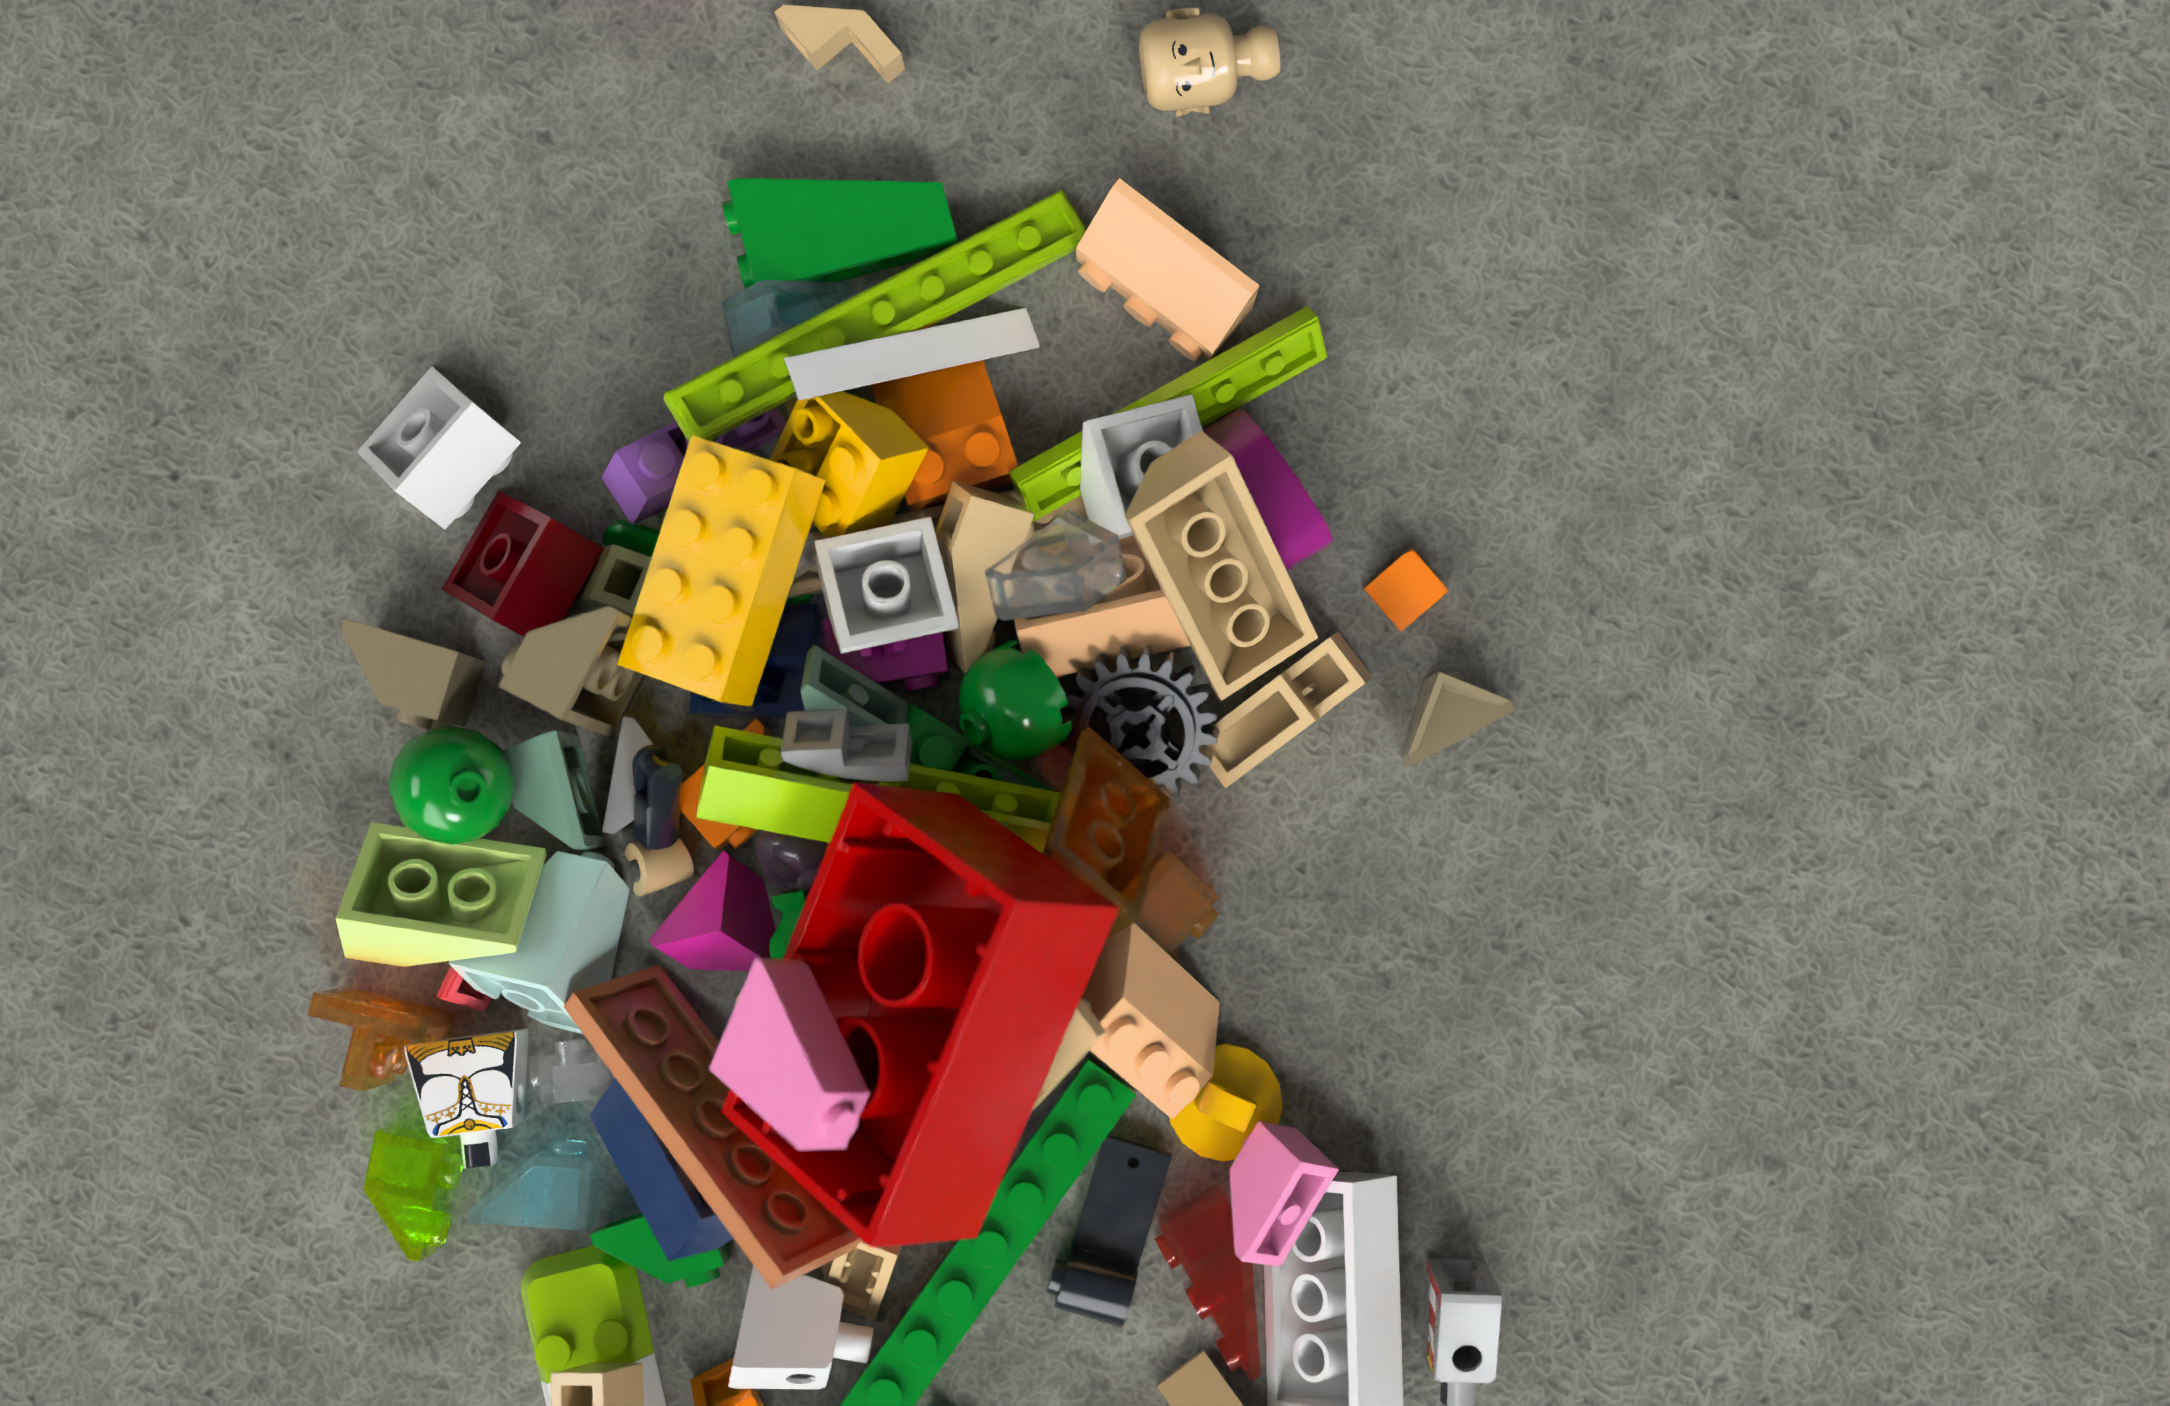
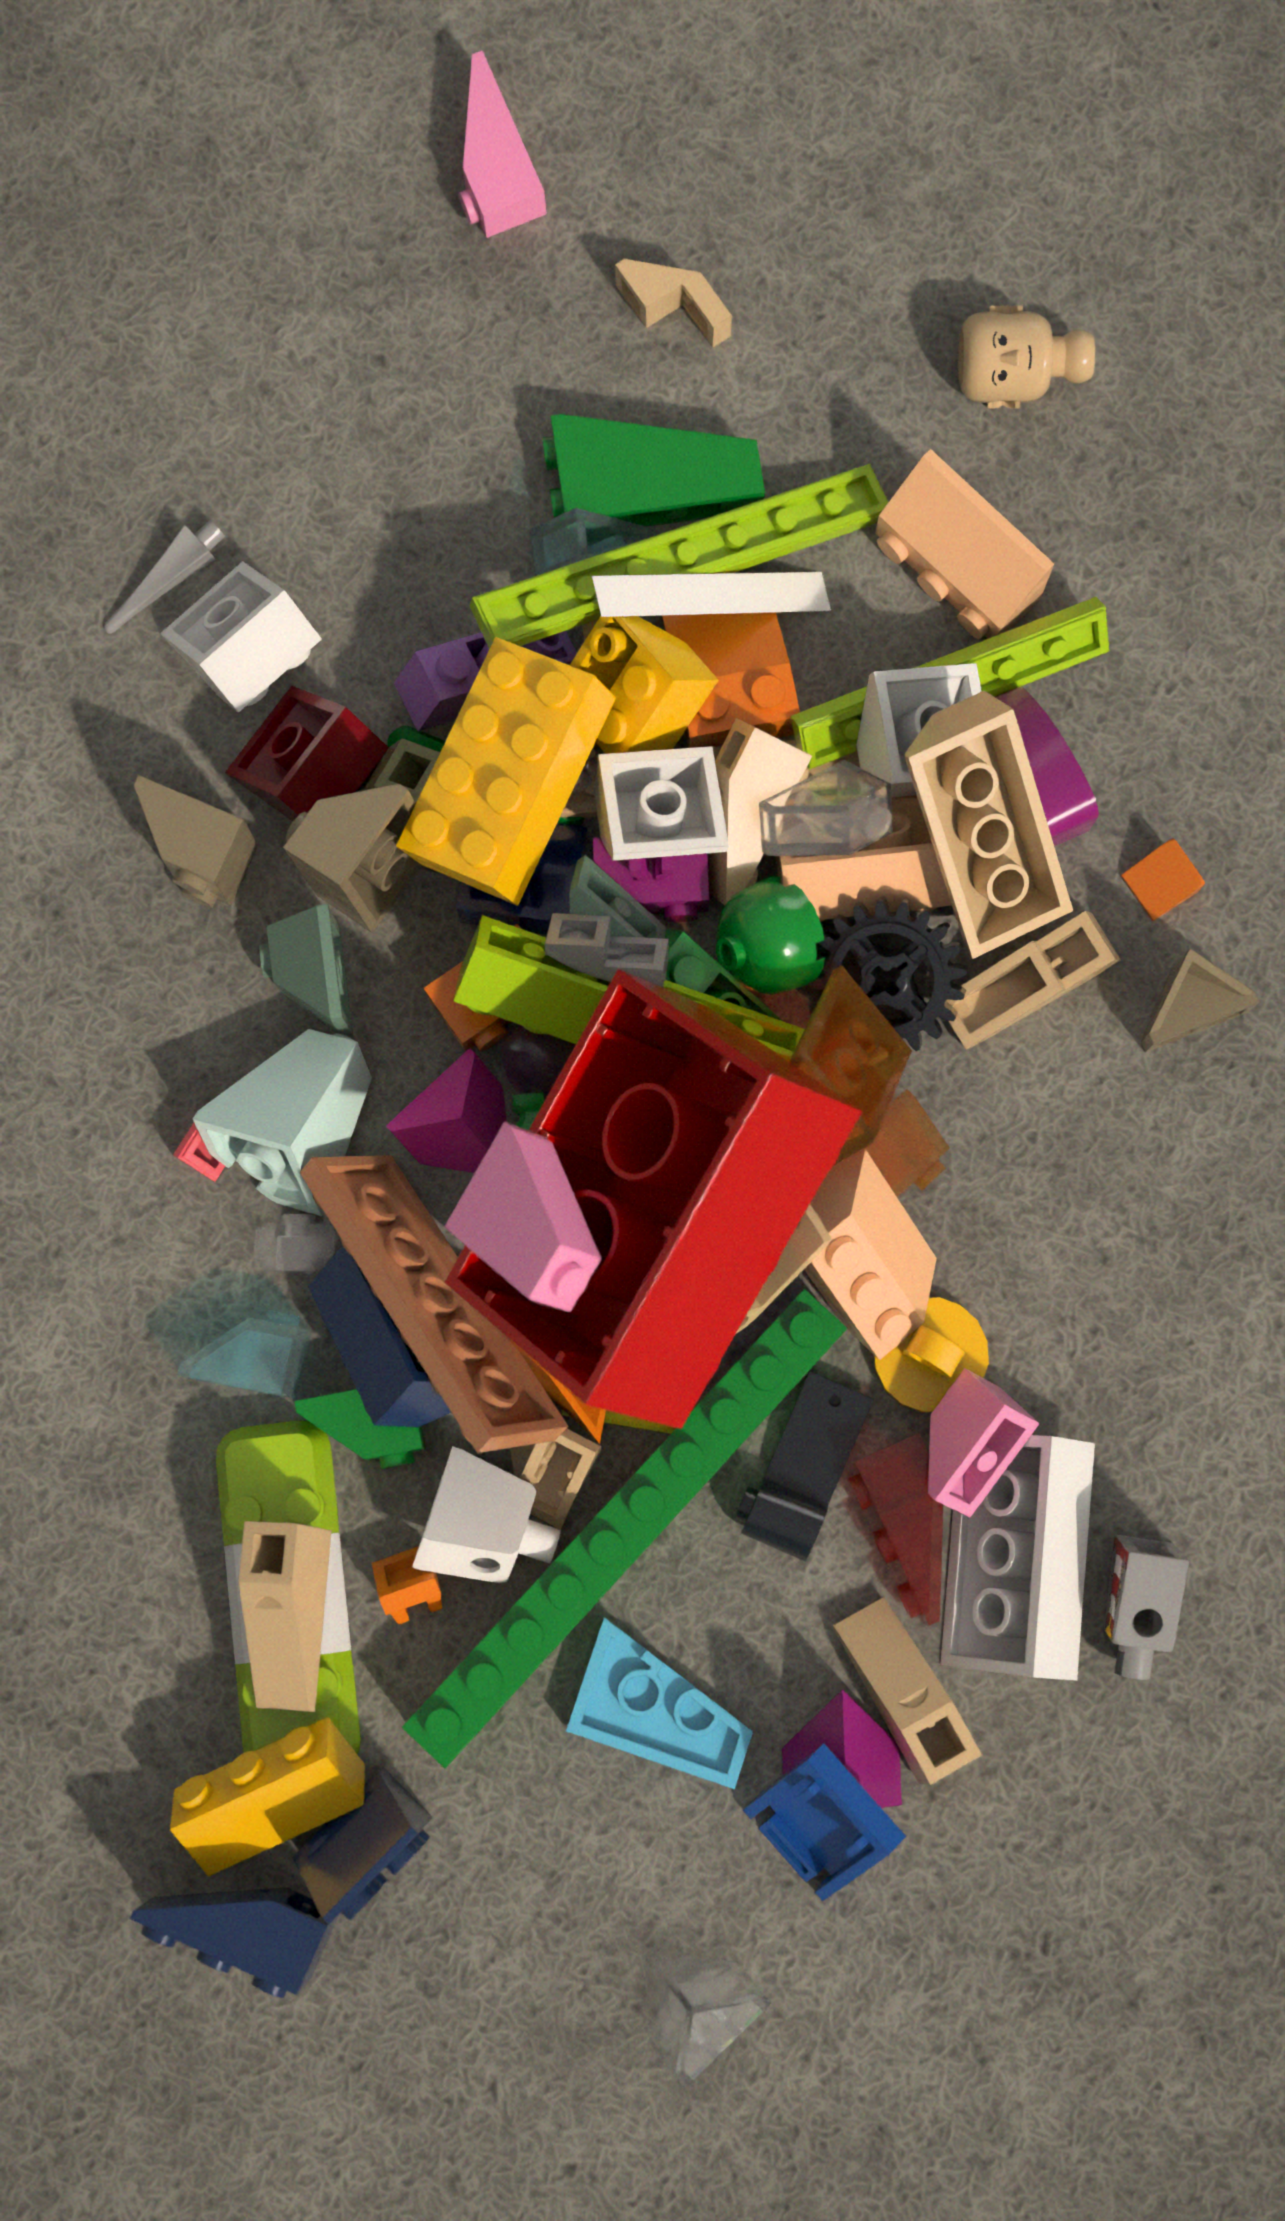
camera: 10 degrees right, 5 degrees down
clear orange bracket [307,987,459,1092] -> none
yellowish green slope [336,822,546,967] -> none
clear neon green slope [363,1125,463,1262] -> none
green cylinder [388,725,515,845] -> none
torso [404,1028,528,1168] -> none
light grey slope [602,717,652,834] -> none
black piece [624,744,694,897] -> none
none -> light grey piece [104,520,225,634]

